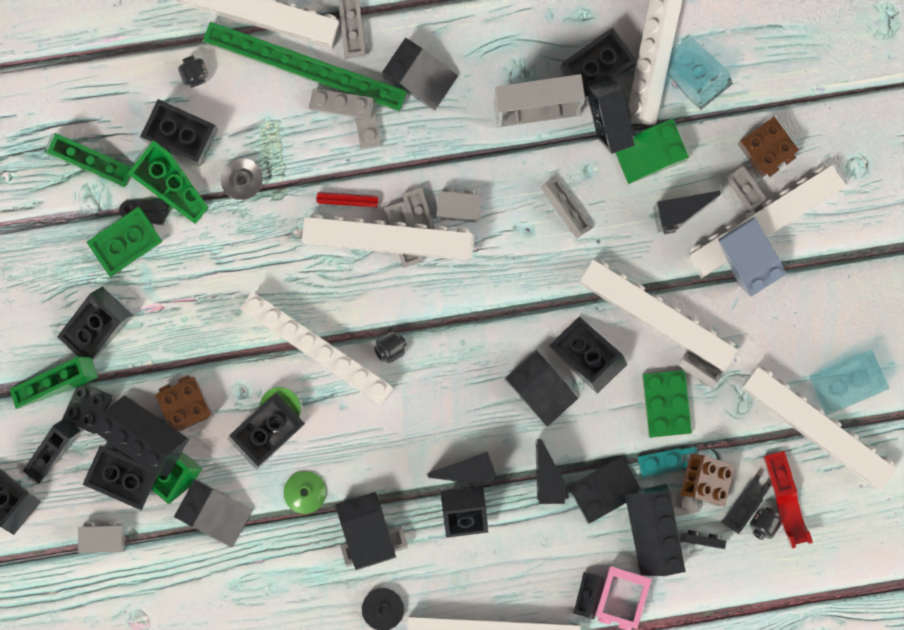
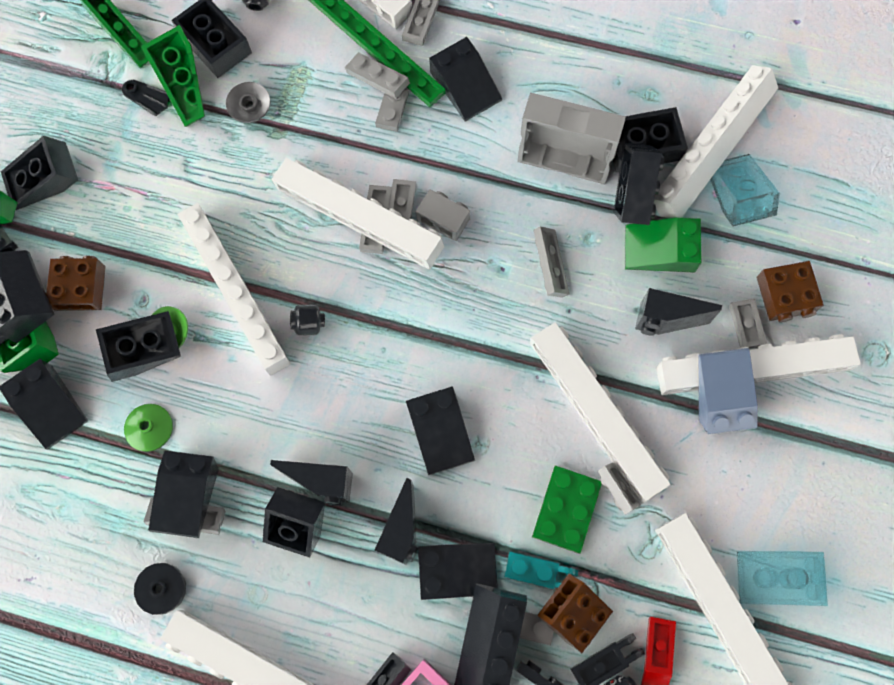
camera: 30 degrees right, 10 degrees down
green plate [86,207,163,277] -> none
red axle [316,192,379,208] -> none
black slope [549,317,627,394] -> none

